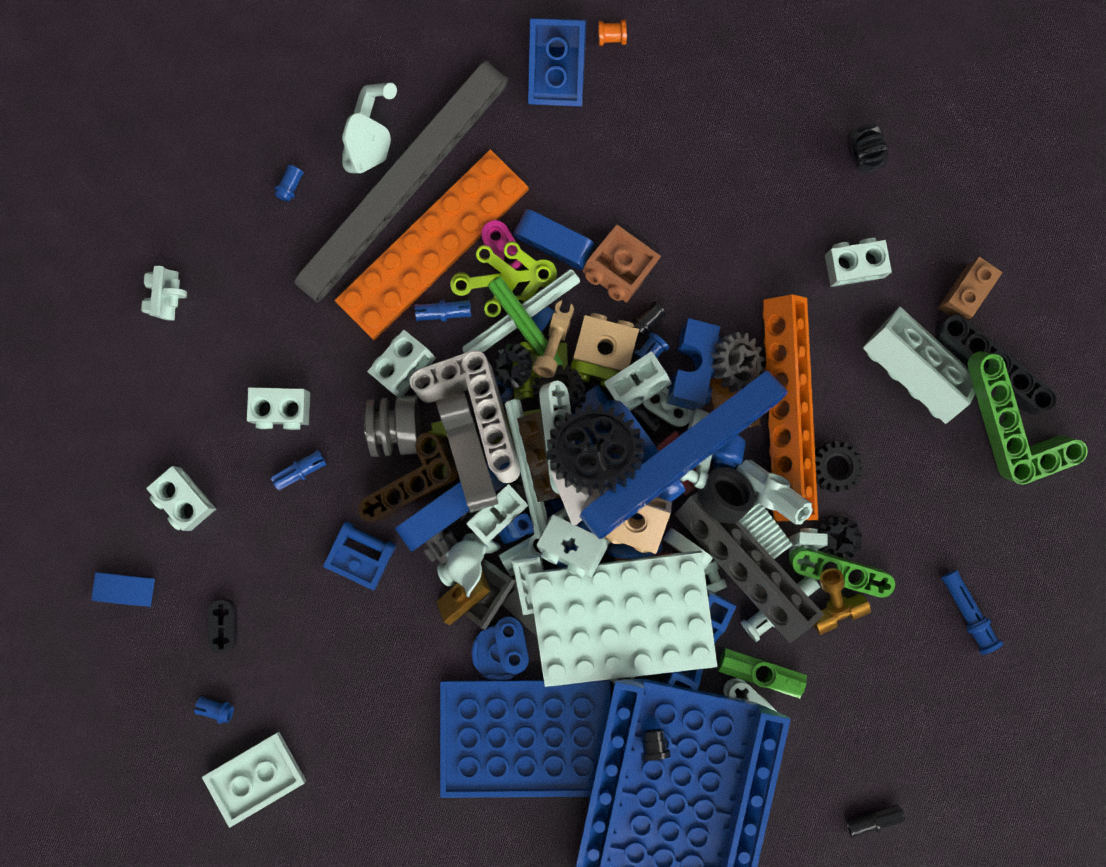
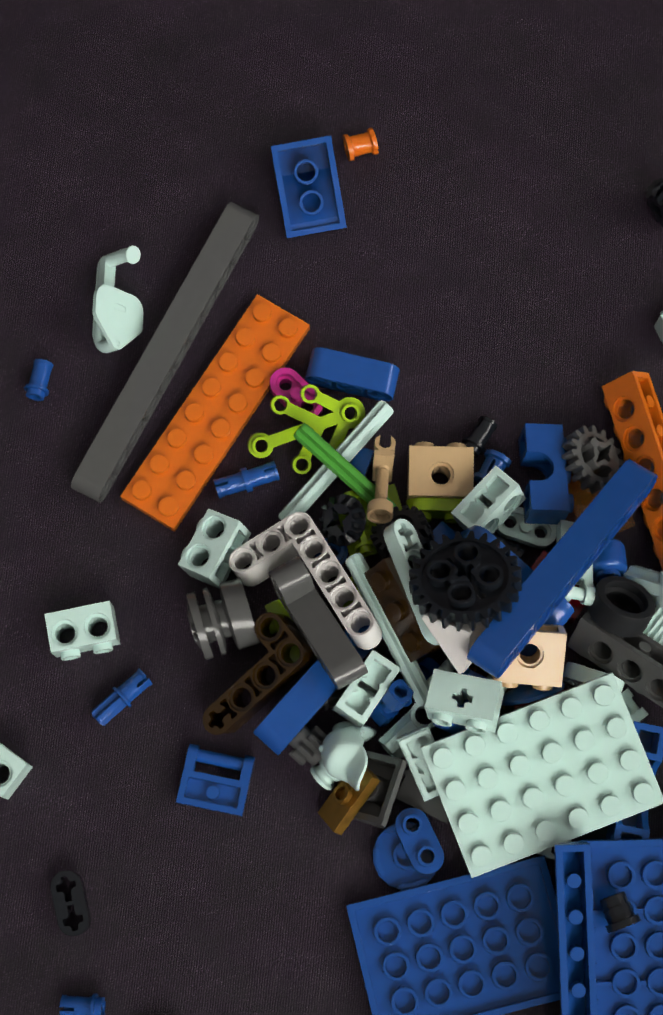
camera: 15 degrees left, 10 degrees down
nougat plate [583,225,661,303] -> none

